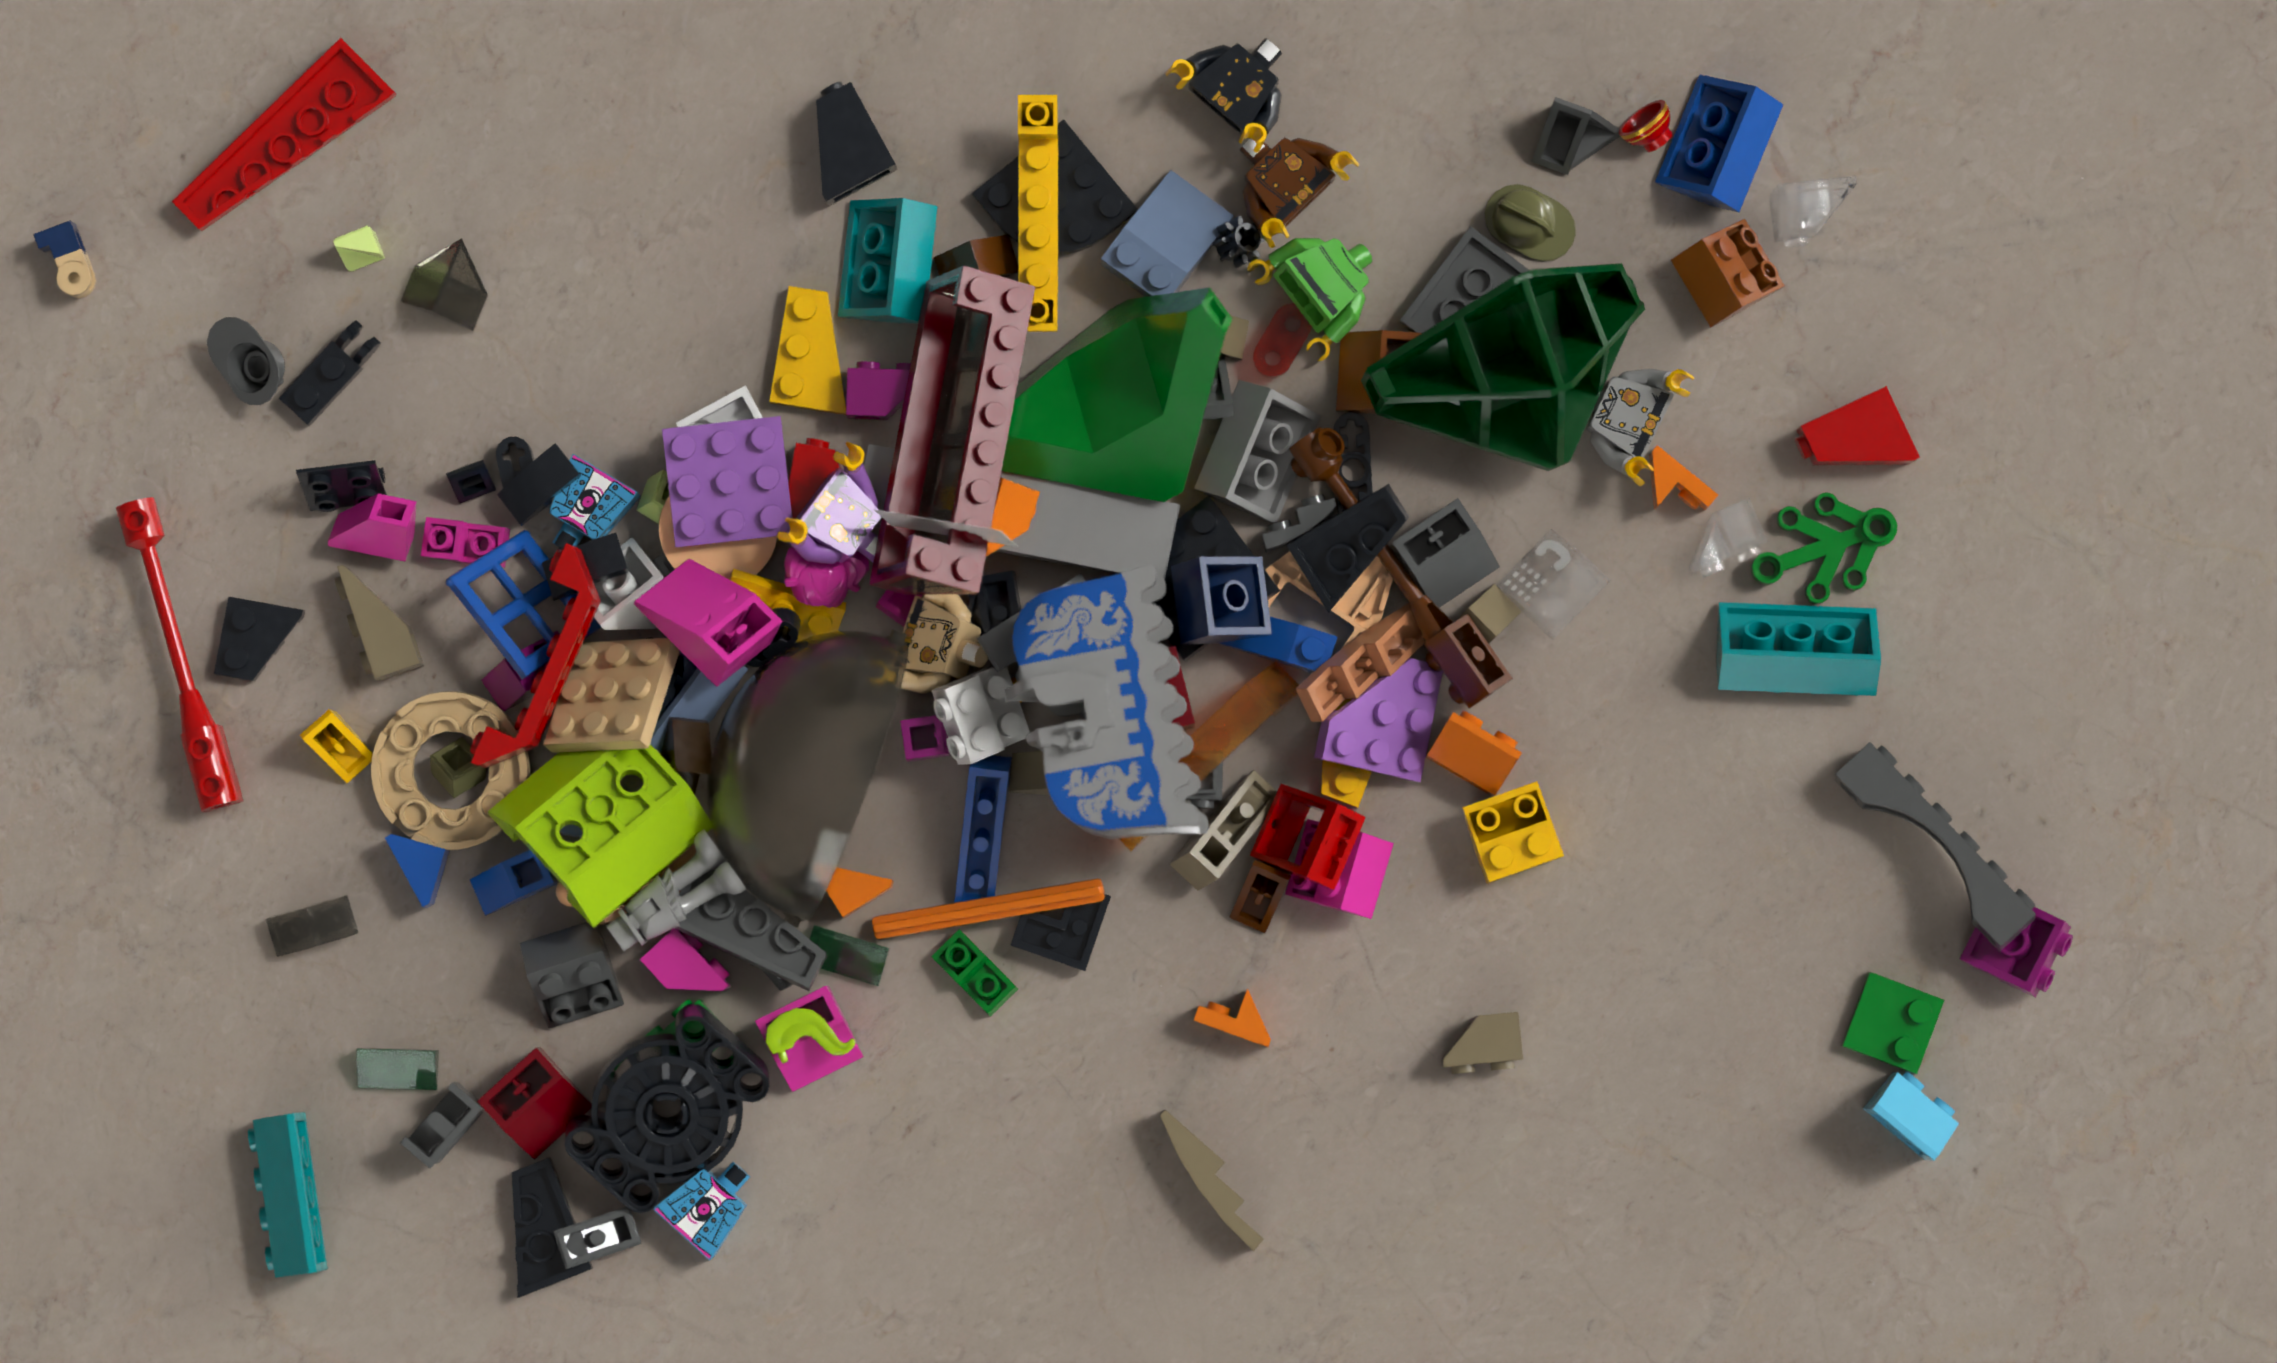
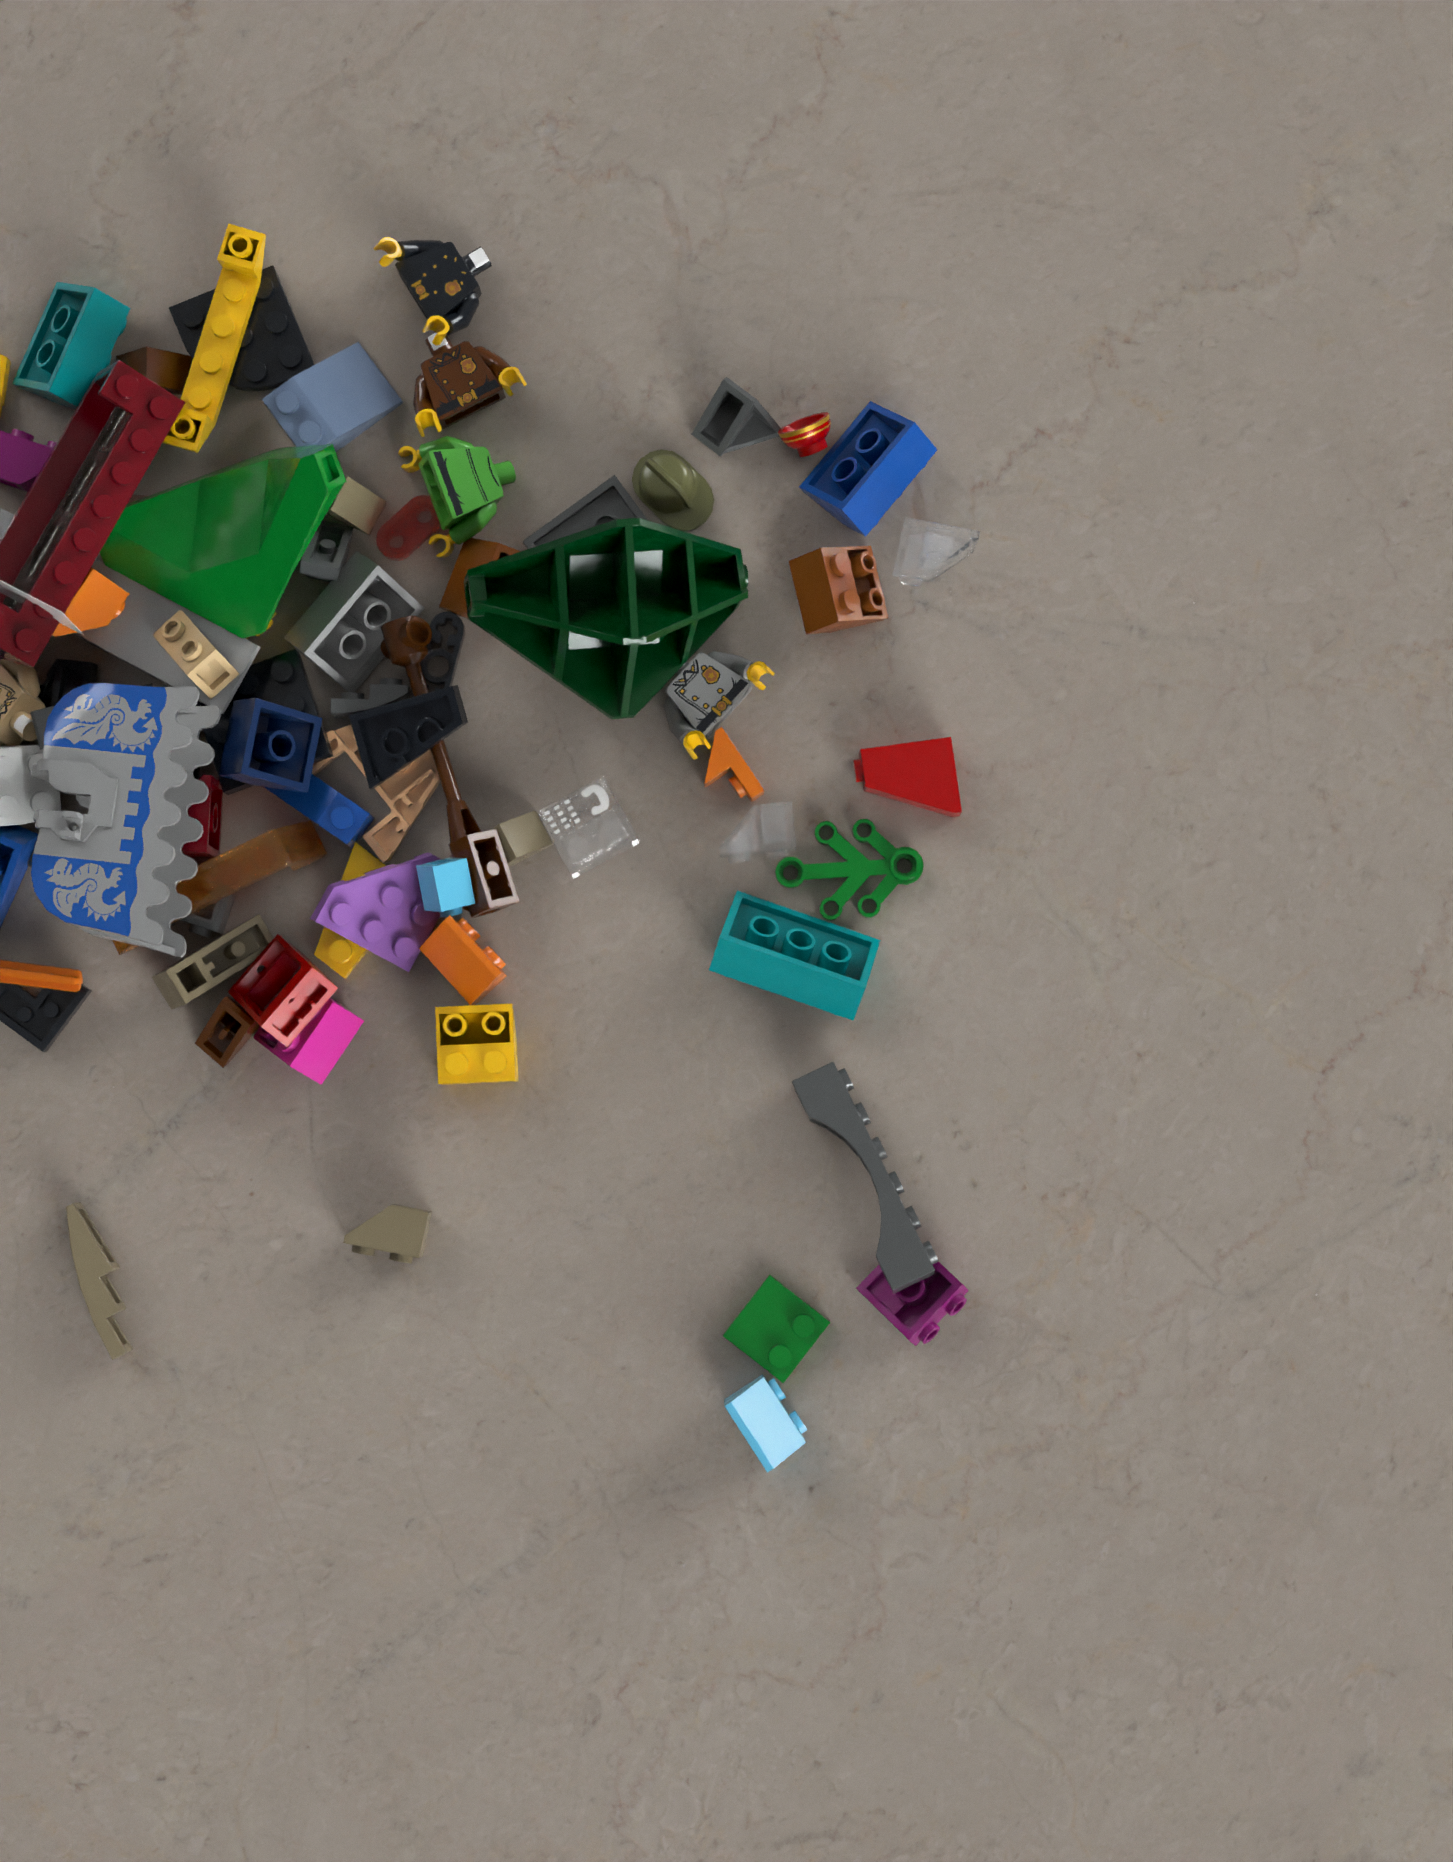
camera: 15 degrees right, 0 degrees up
black slope [816,81,897,207] -> none
orange slope [1193,989,1271,1047] -> none
black gear [1213,216,1264,268] -> none
nougat slope [1296,603,1425,722] -> none
dark grey slope [1390,498,1500,608] -> none
none -> tan bracket [153,610,239,699]
none -> medium azure brick [416,857,475,917]

